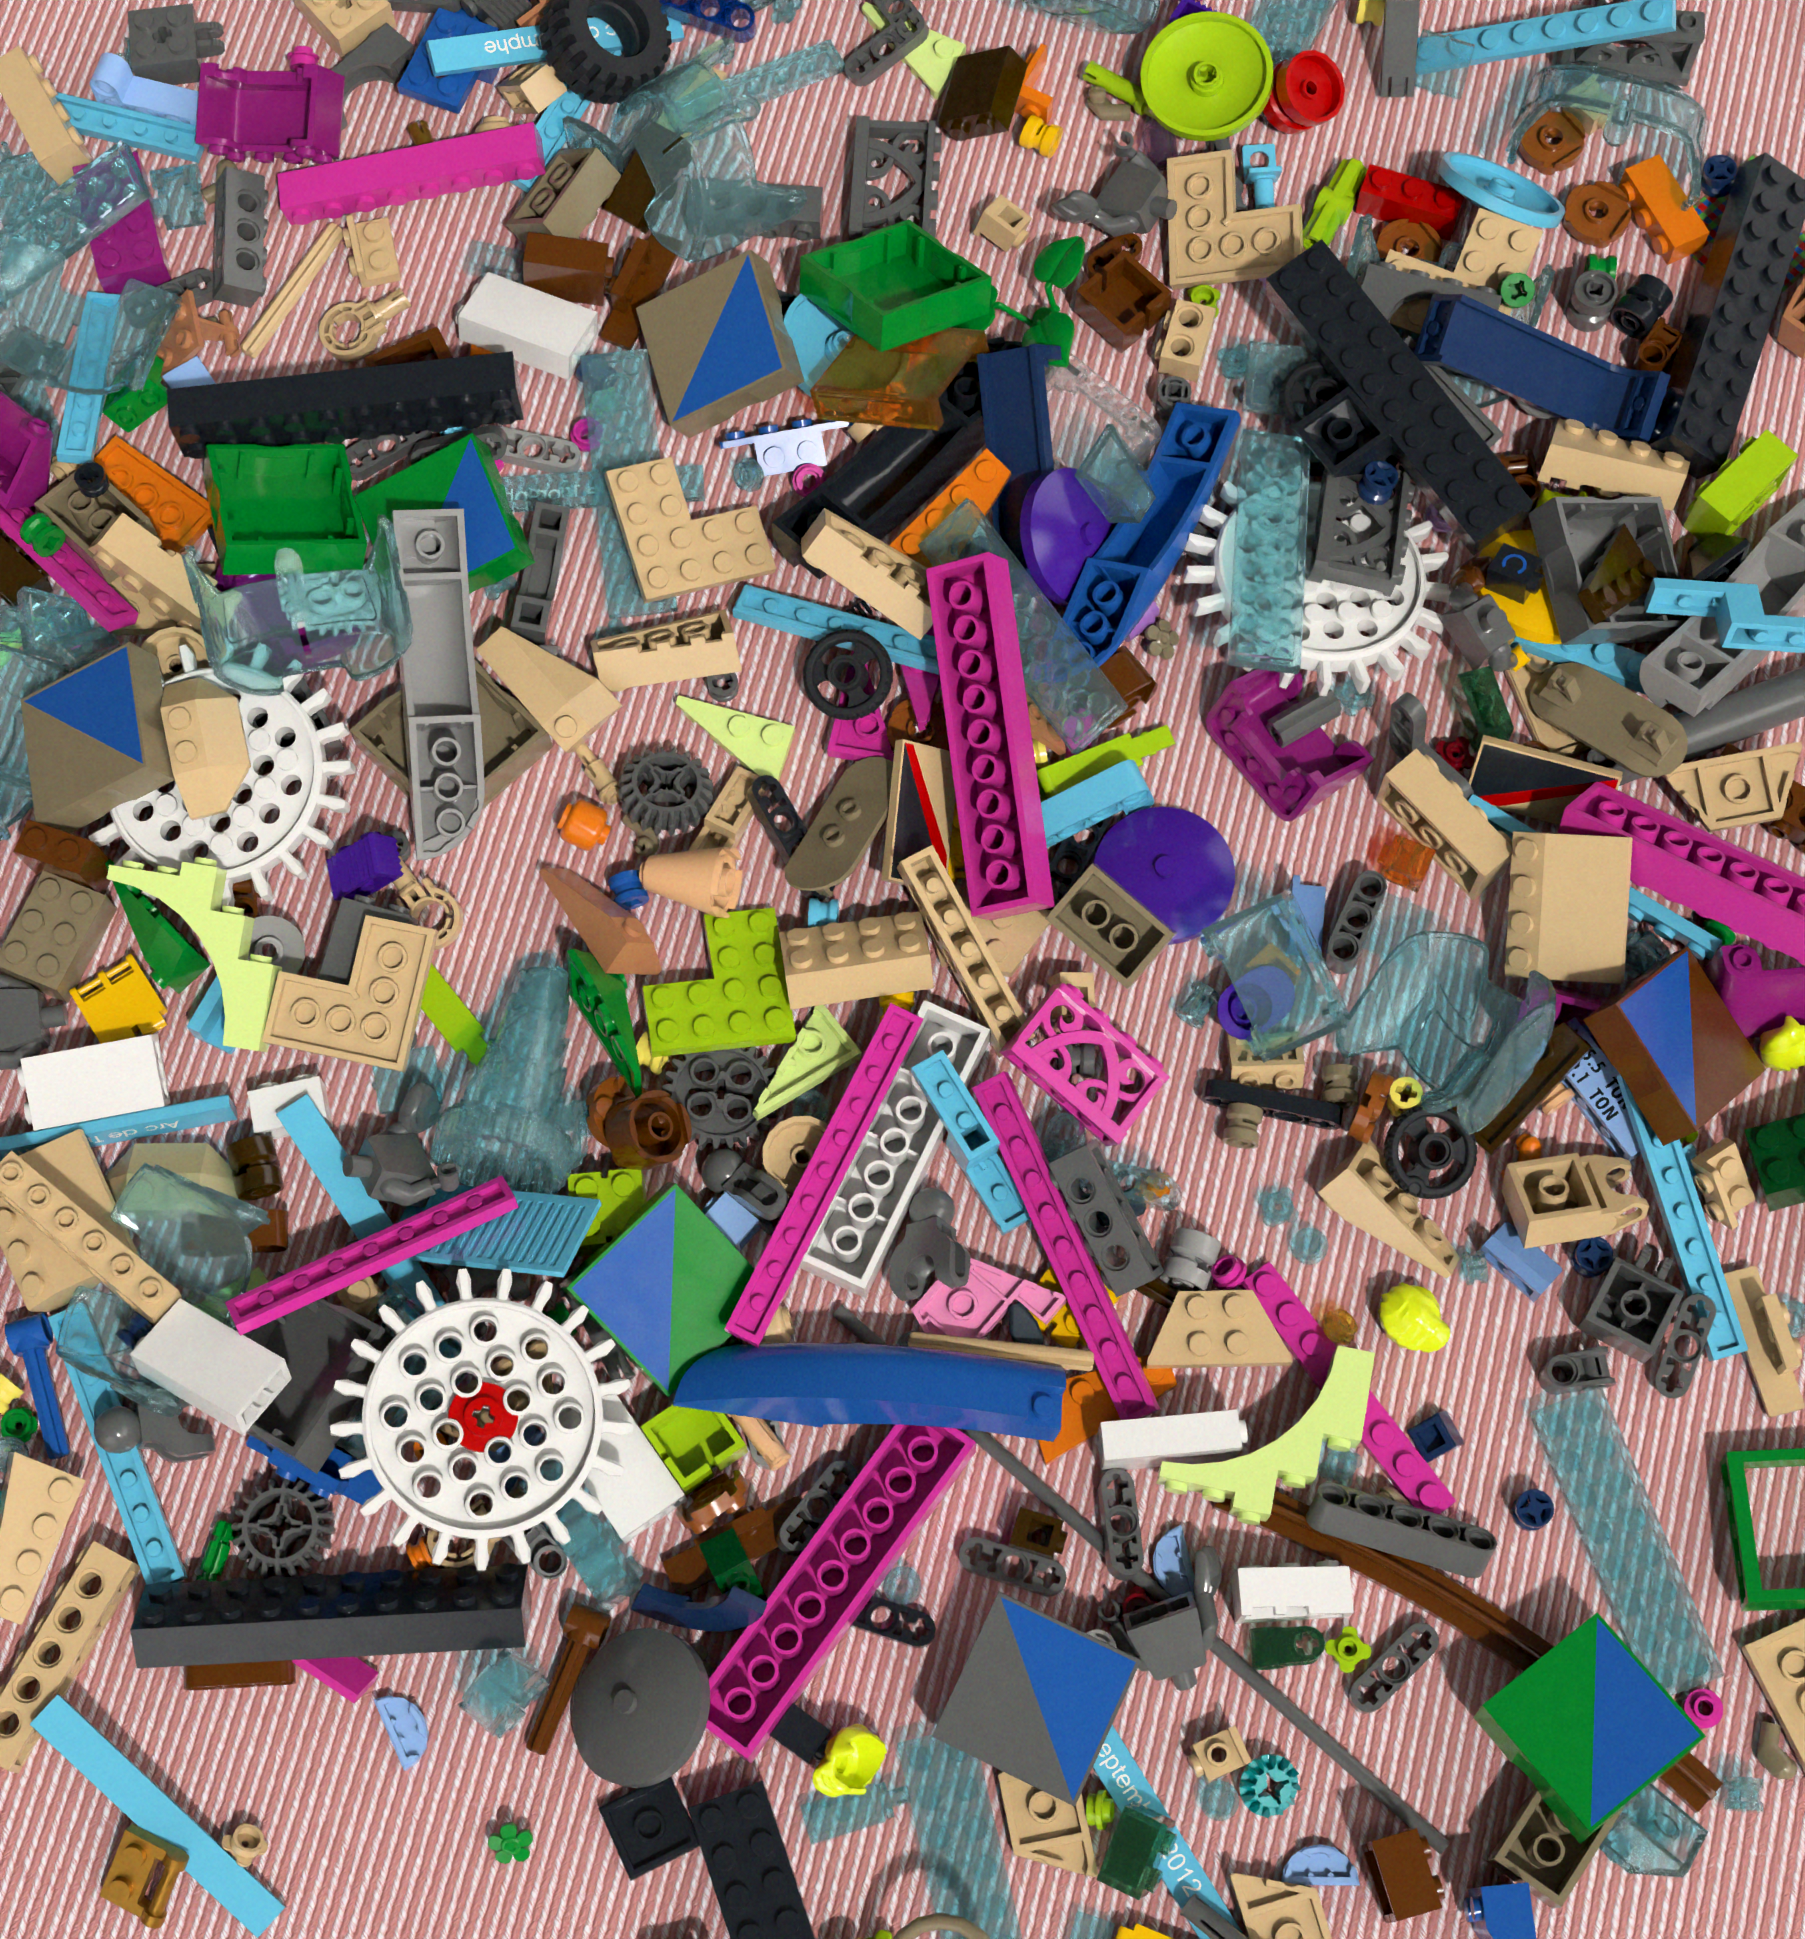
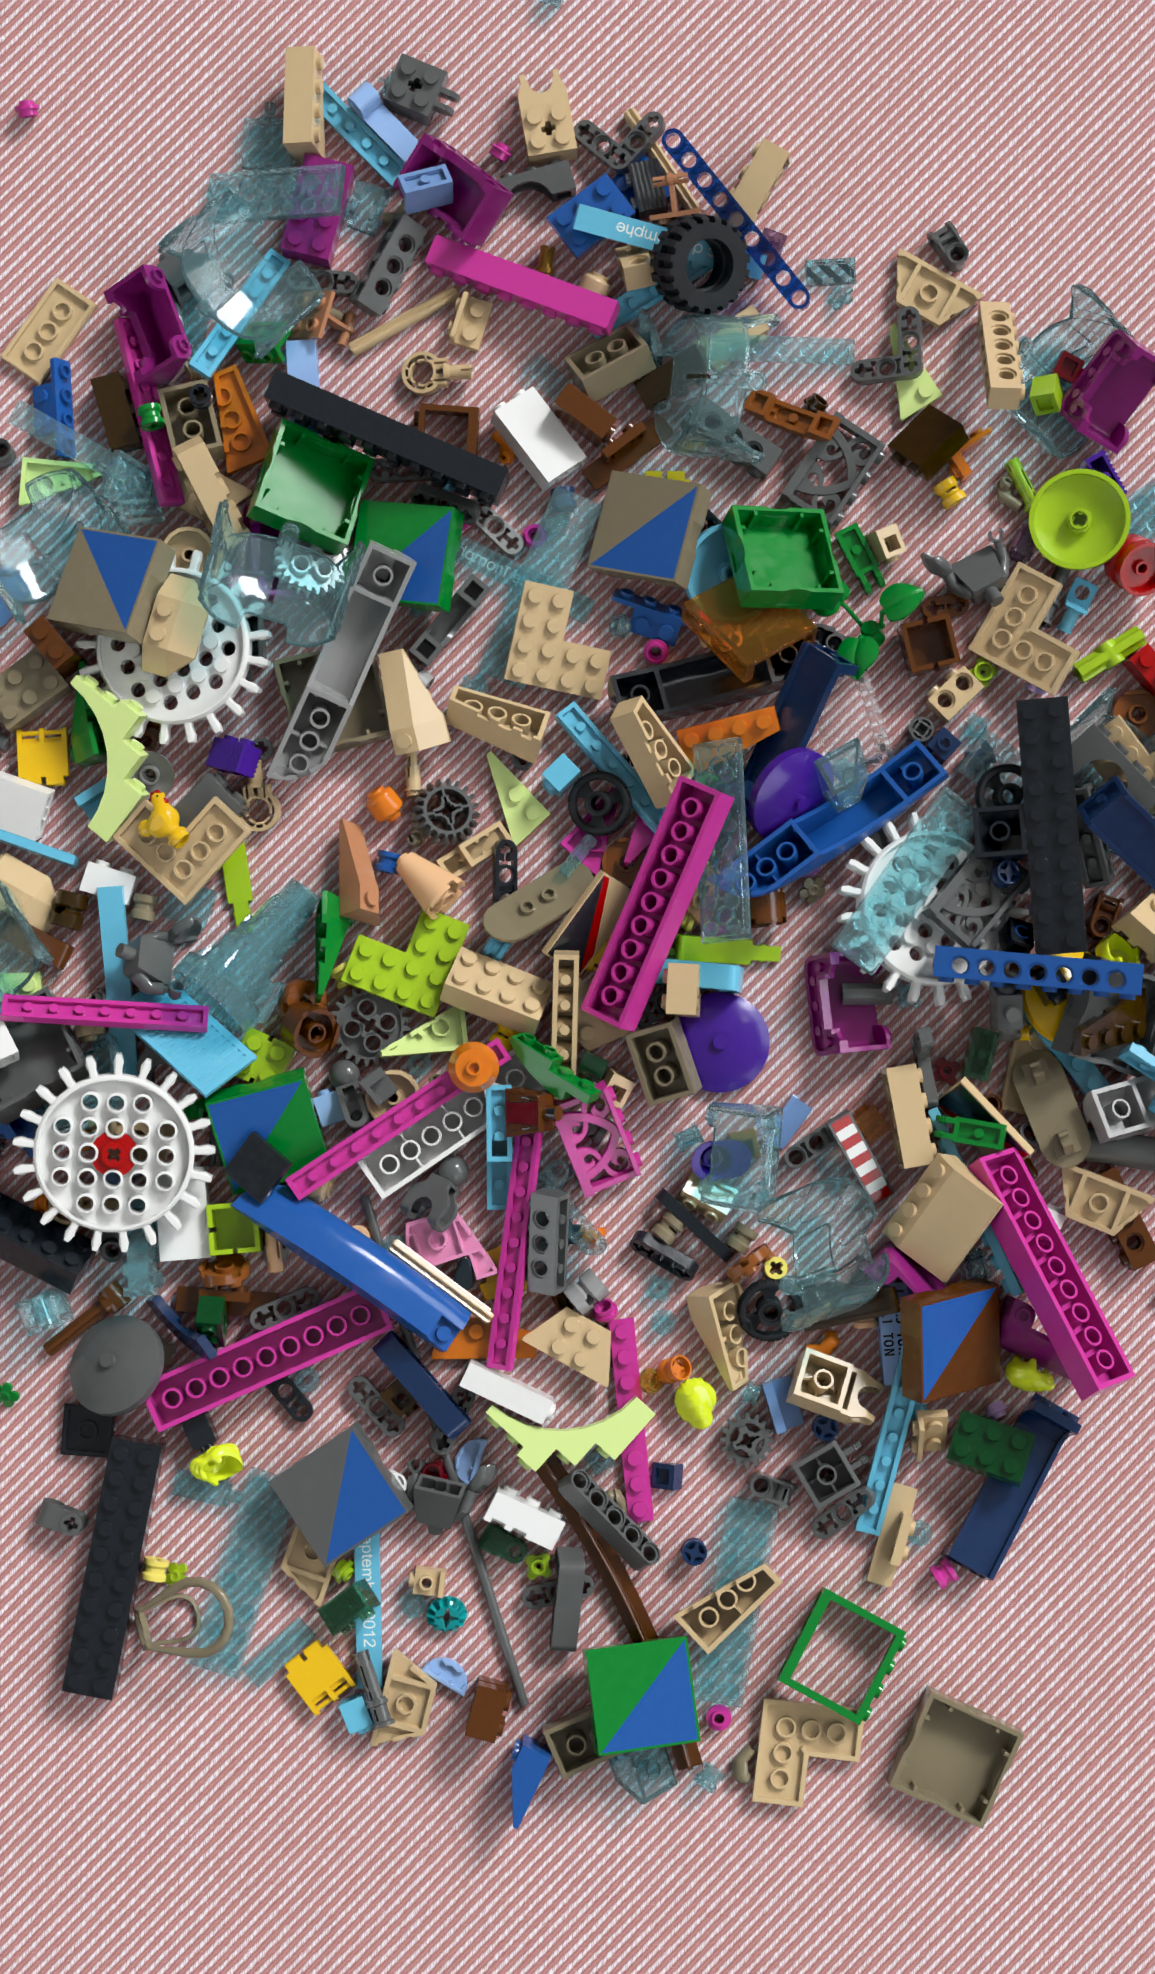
camera: 25 degrees right, 15 degrees up
none -> dark tan wheel [129,893,159,922]
none -> yellow animal [138,790,190,849]
none -> black tile [224,1131,293,1204]
none -> dark grey panel [360,1066,398,1106]
none -> dark blue beam [372,1330,472,1440]
none -> medium blue panel [398,164,453,214]
none -> orange cone [448,1042,499,1093]
none -> torso [505,1087,563,1137]
none -> green slope [509,1032,601,1104]
none -> medium azure brick [541,753,581,798]
none -> dark grey beam [549,1546,585,1652]
none -> clear light blue axle [558,834,597,878]
none -> clear green piece [577,1051,609,1084]
none -> black beam [629,1230,699,1281]
none -> orange wheel [657,1355,692,1384]
none -> tan brick [661,963,701,1018]
none -> tan wedge [673,1562,783,1654]
none -> dark grey gear [719,1411,775,1468]
none -> dark orange slope [742,387,841,442]
none -> dark brown plate [804,393,829,414]
none -> tile [826,1109,894,1206]
none -> green hinge [834,522,886,595]
none -> dark blue brick [925,726,962,766]
none -> blue brick [933,945,1144,1000]
none -> green hinge [933,1115,1007,1151]
none -> lavender plate [984,1400,1009,1421]
none -> black brick [998,917,1034,954]

